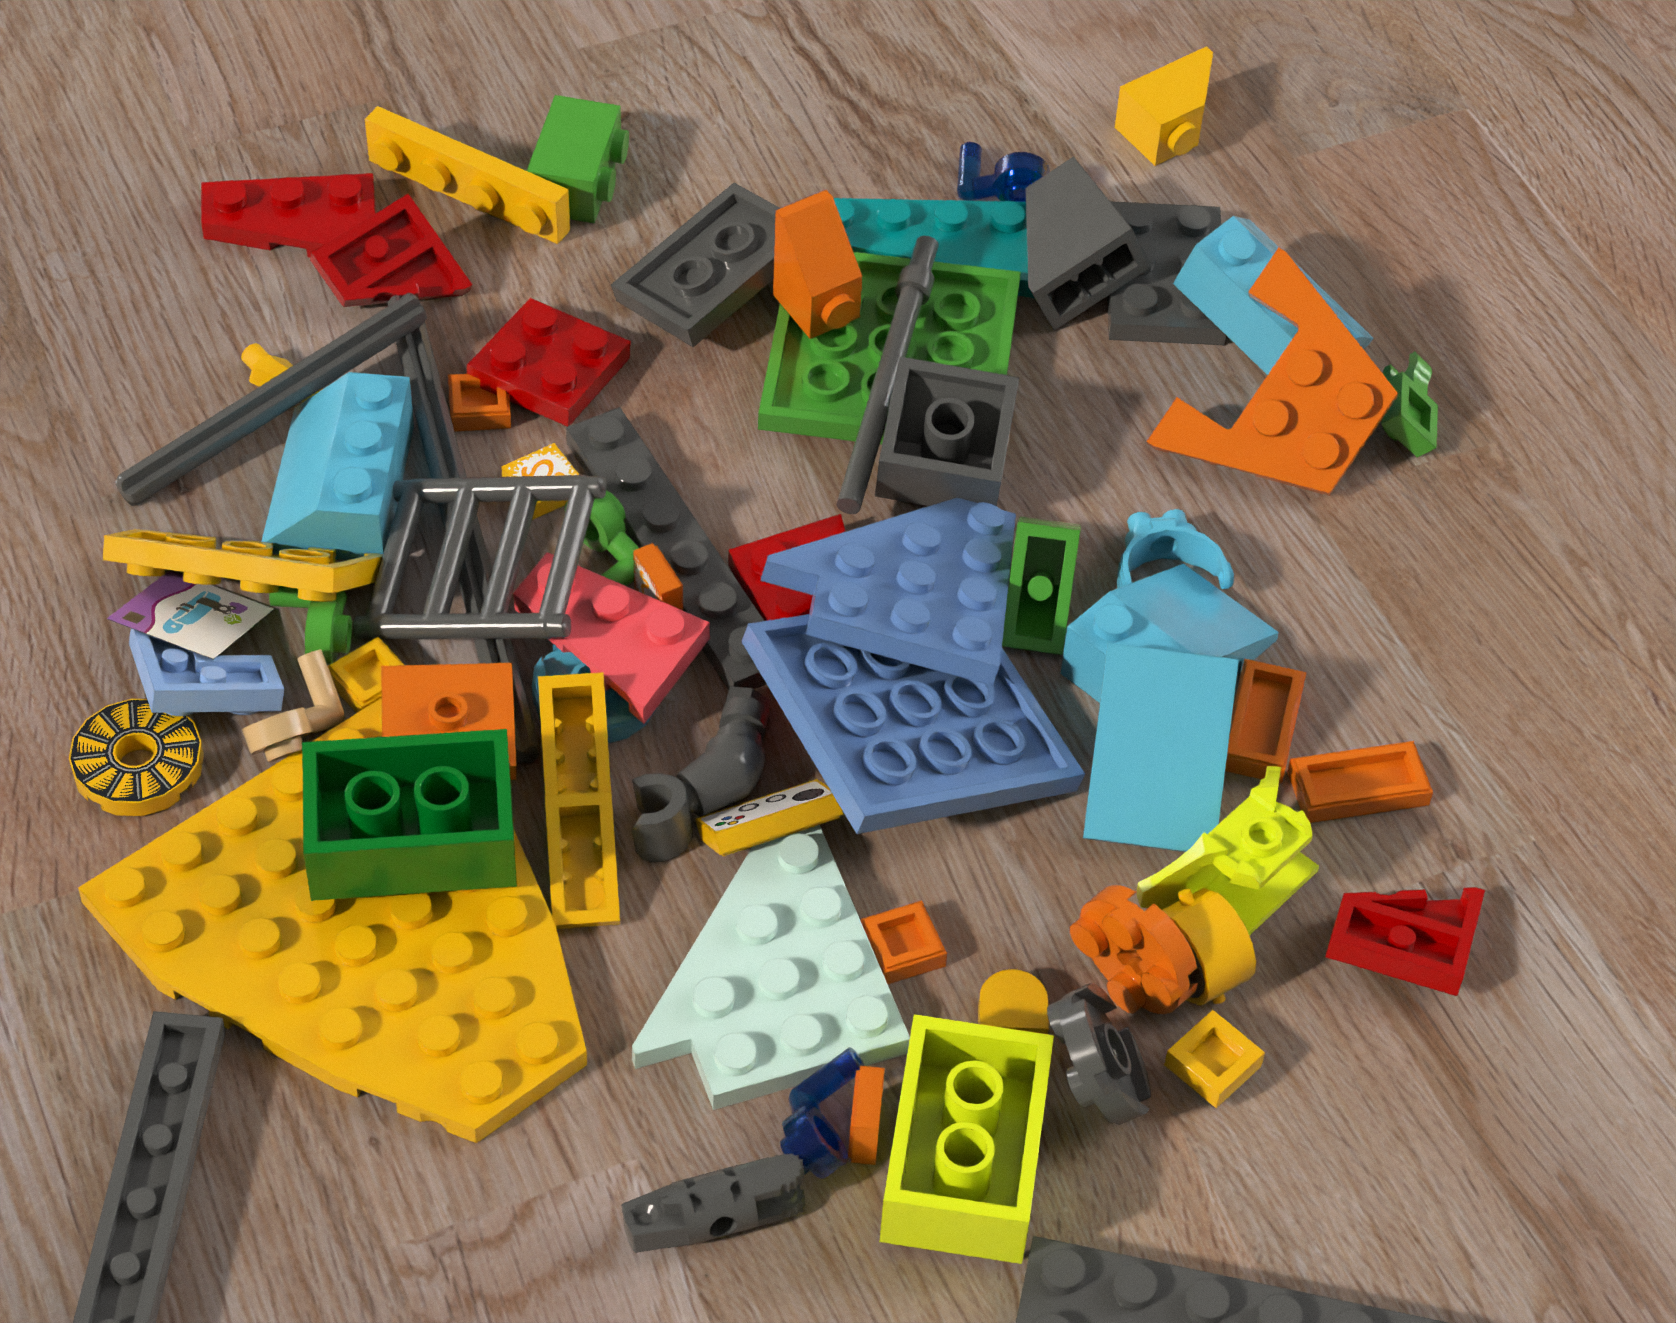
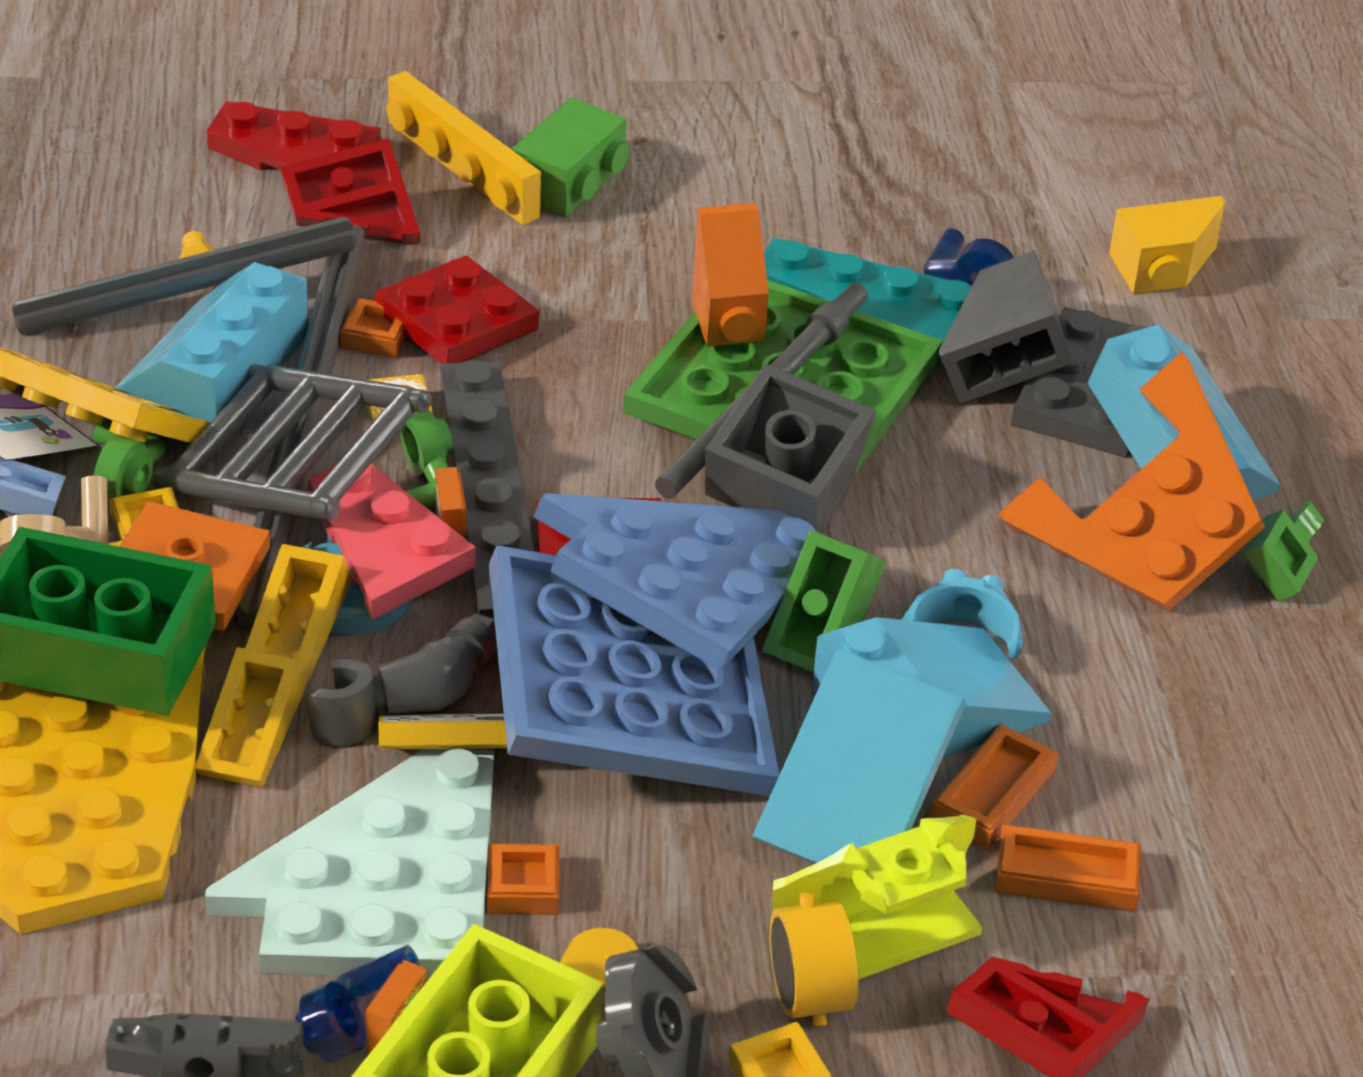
camera: 20 degrees right, 10 degrees down
dark grey plate [611,183,780,347] -> none
orange plate [1070,885,1198,1014] -> none

